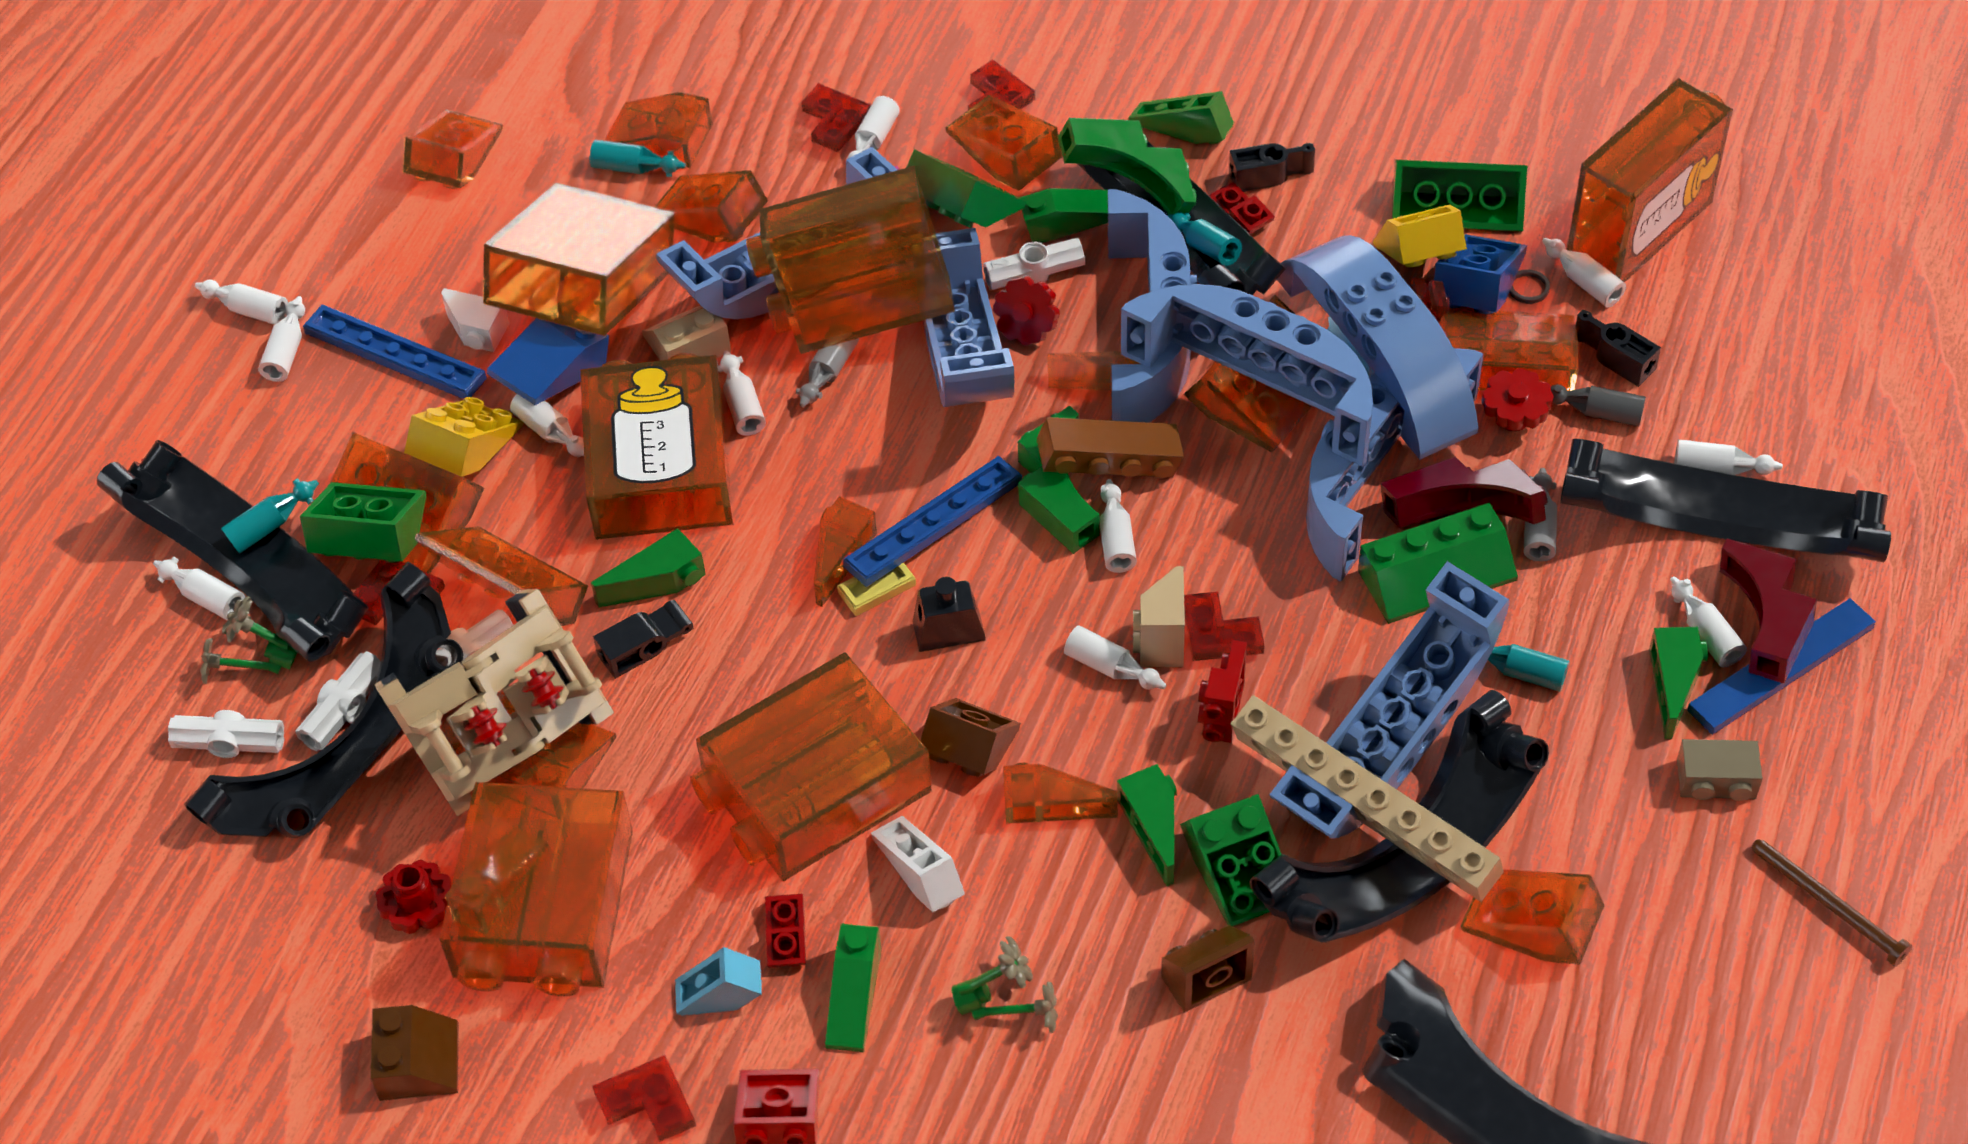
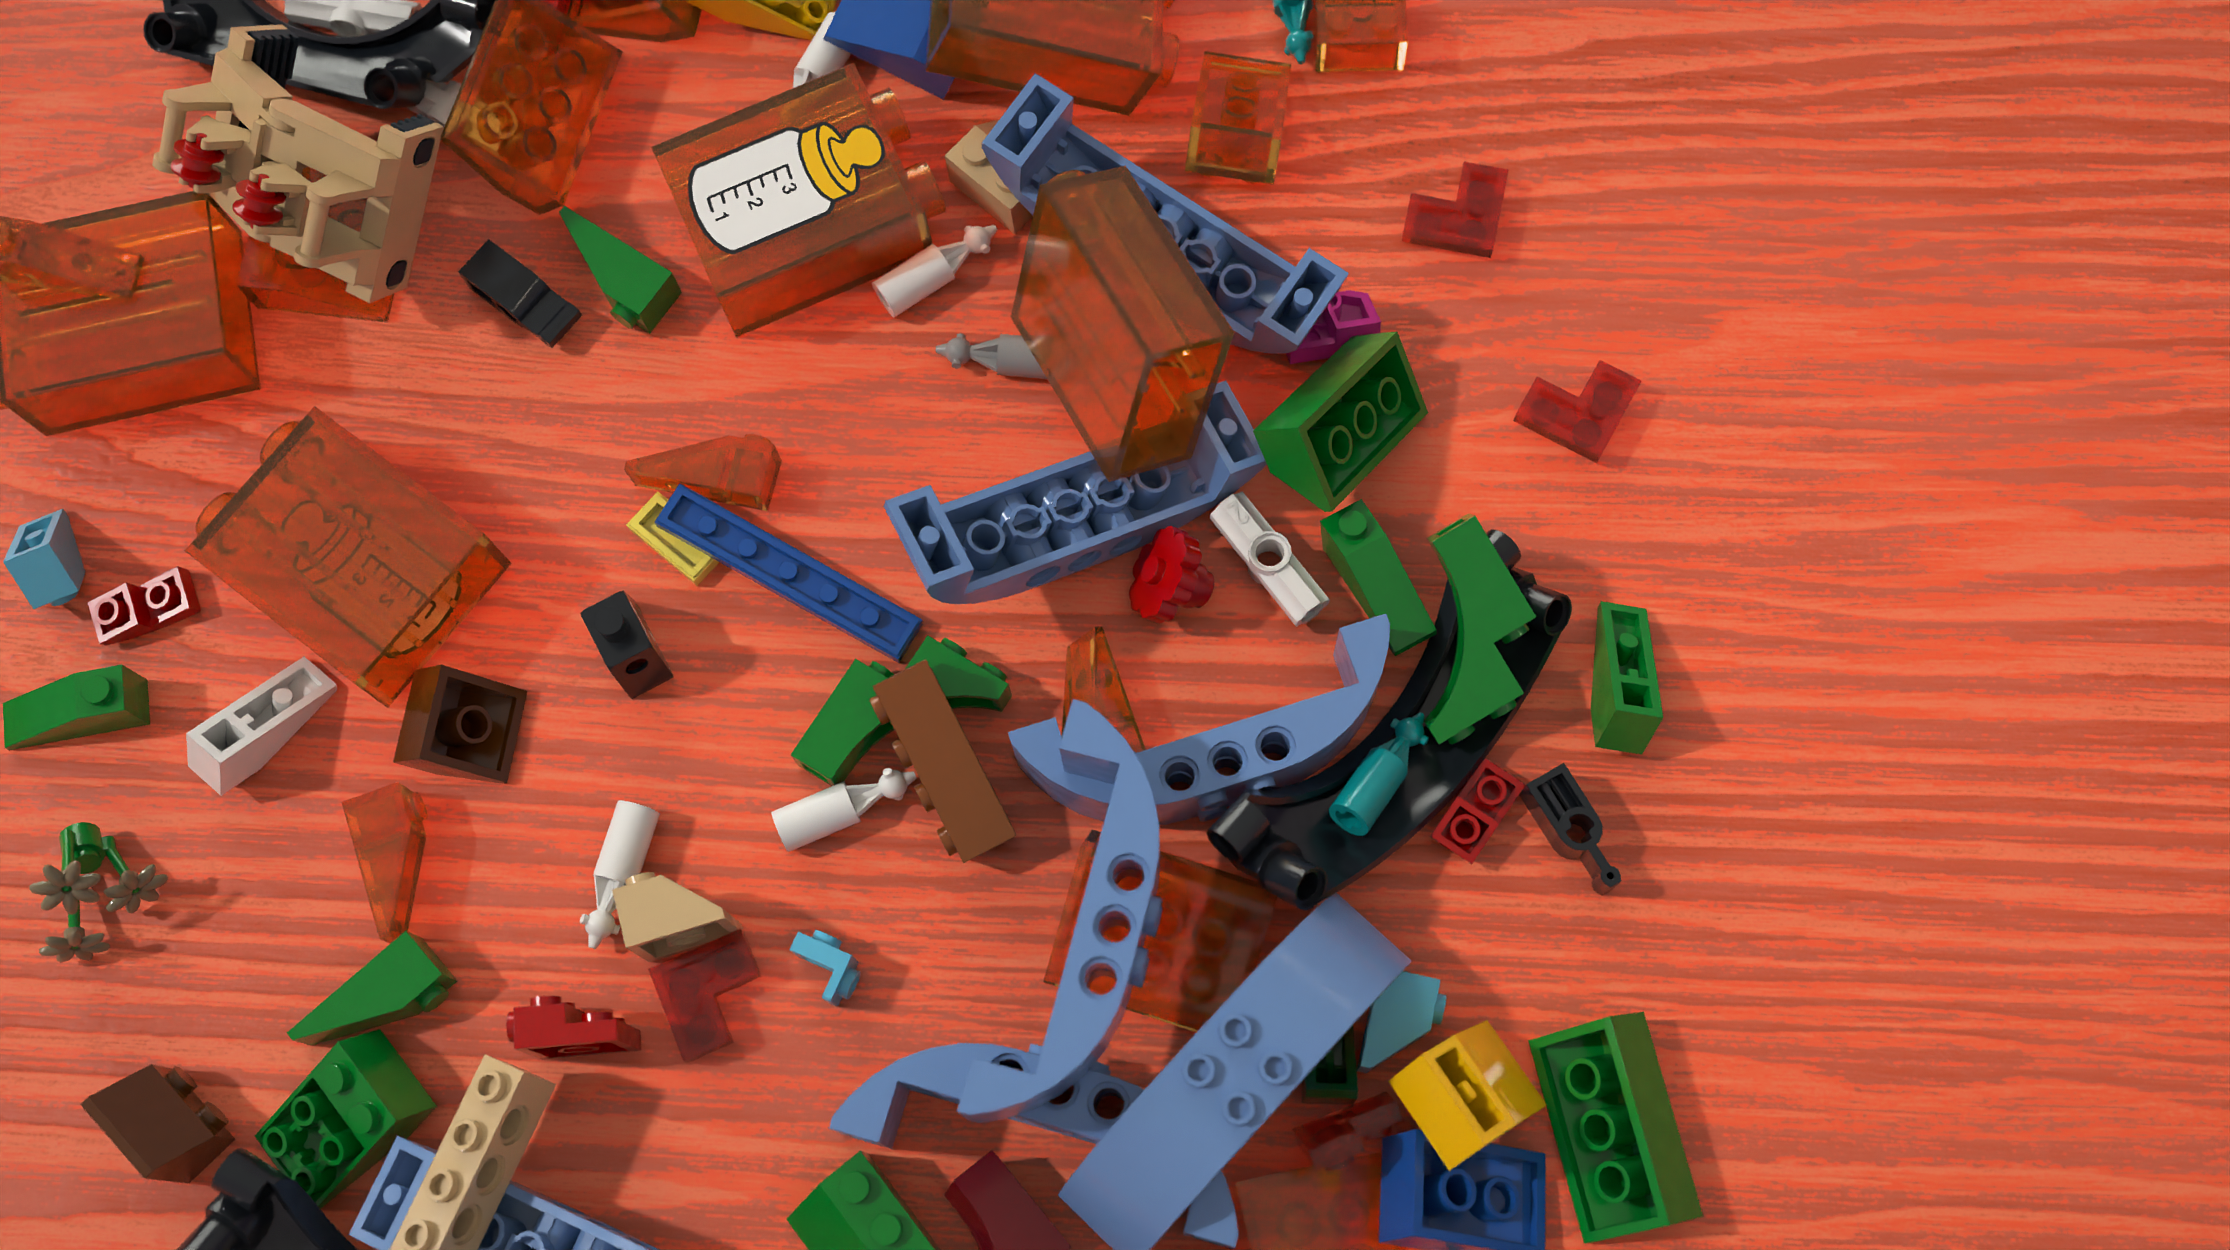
camera: 75 degrees right, 20 degrees up
red plant [375,860,455,934] -> none
white wheel [847,96,900,159] -> none
clear orange slope [945,95,1062,191] -> none
none -> medium azure bracket [789,930,861,1007]

